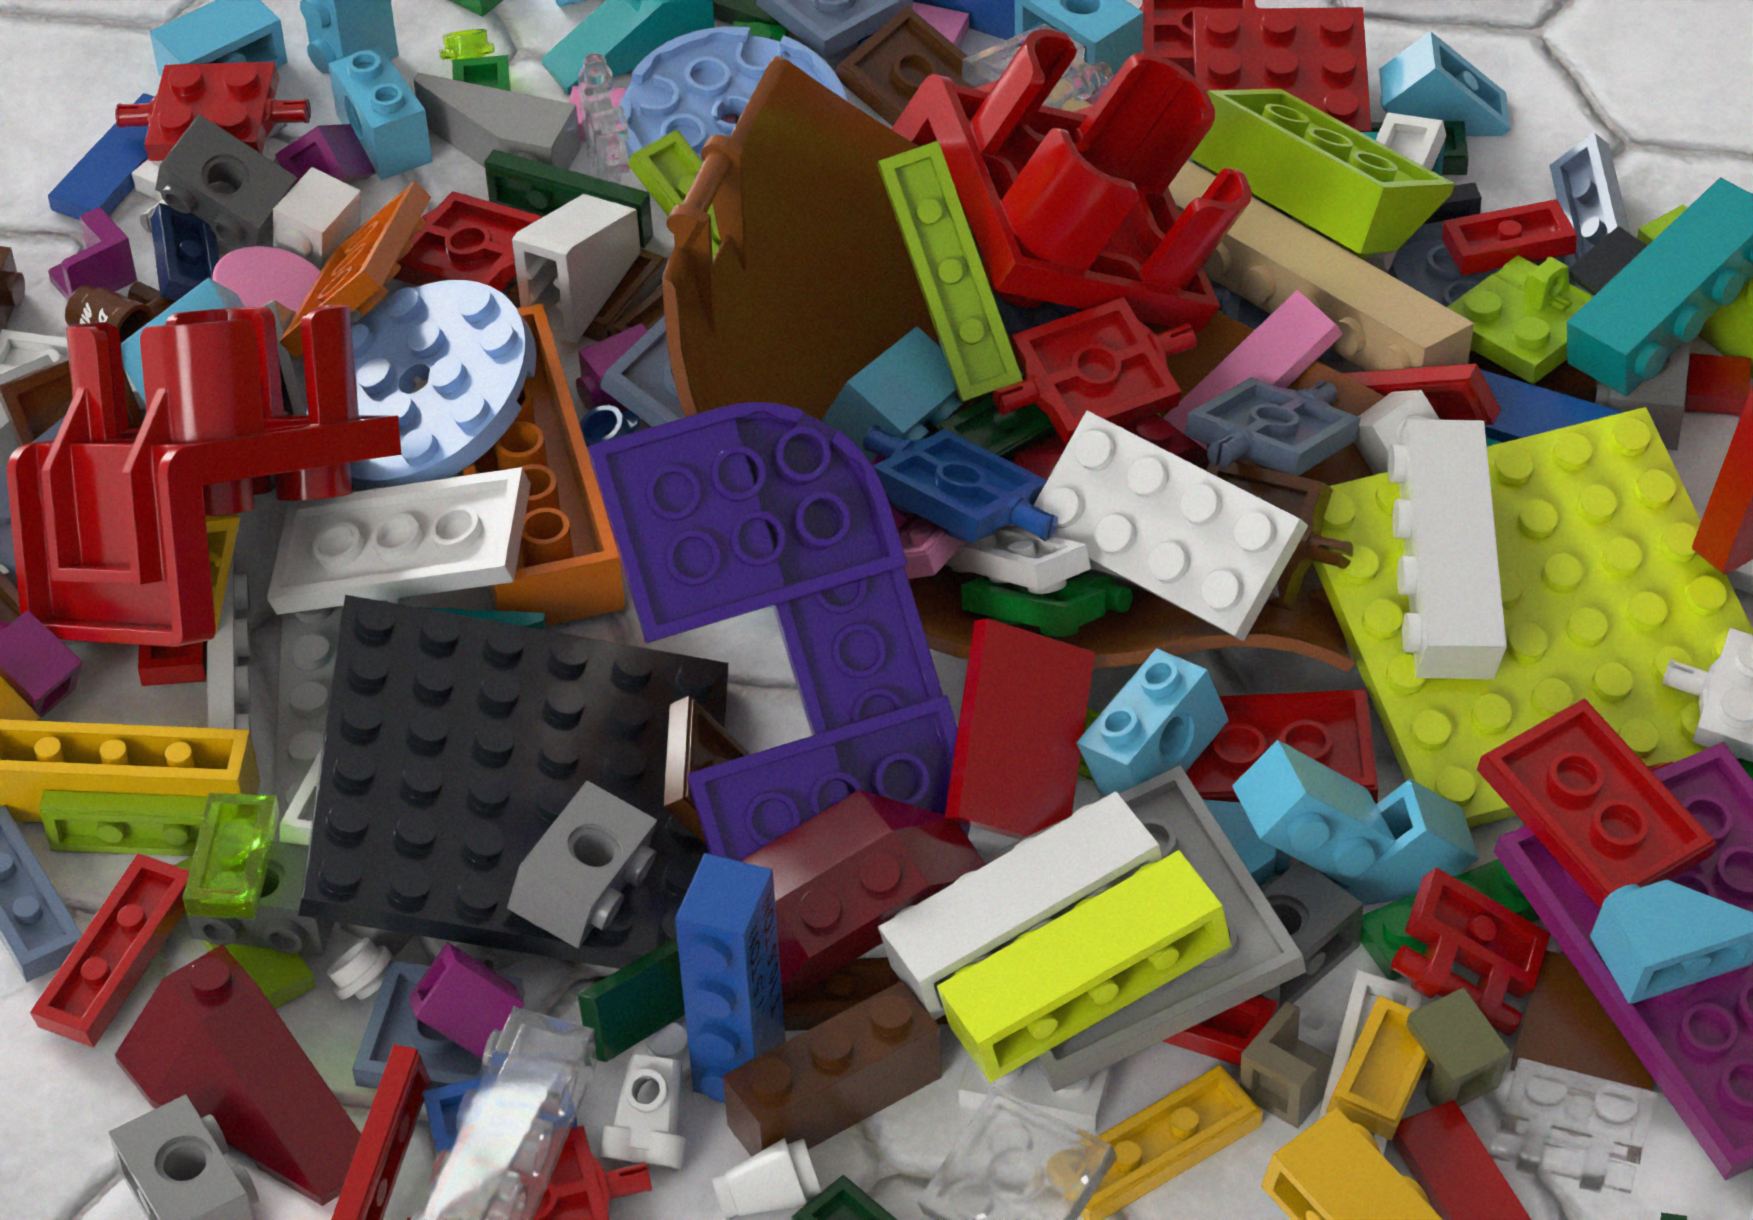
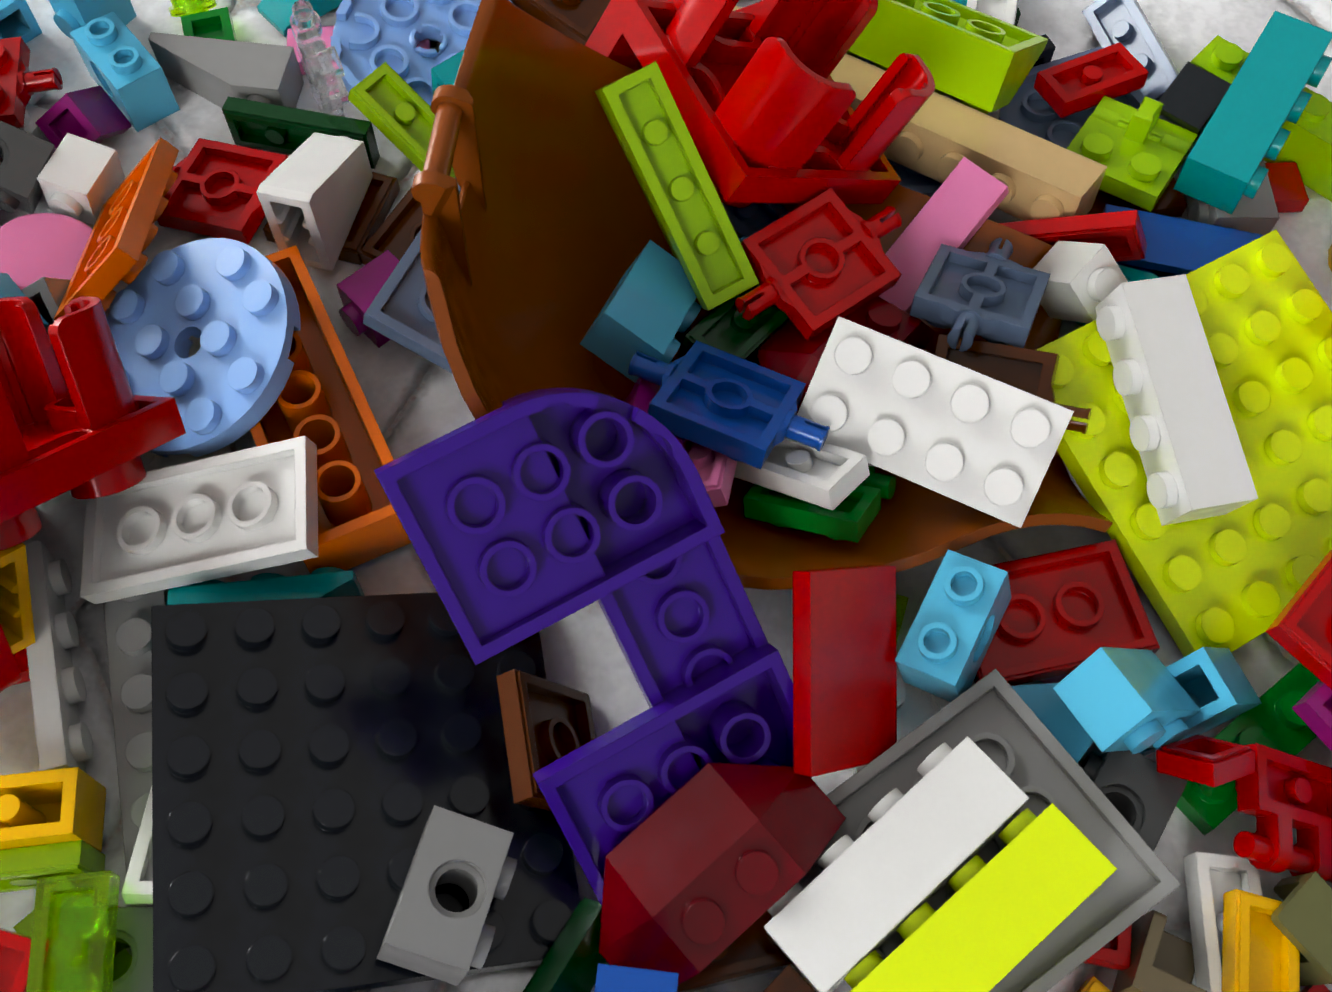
camera: 15 degrees left, 15 degrees up
blue plate [579,405,641,461] -> none
none -> red tile [1156,735,1255,787]

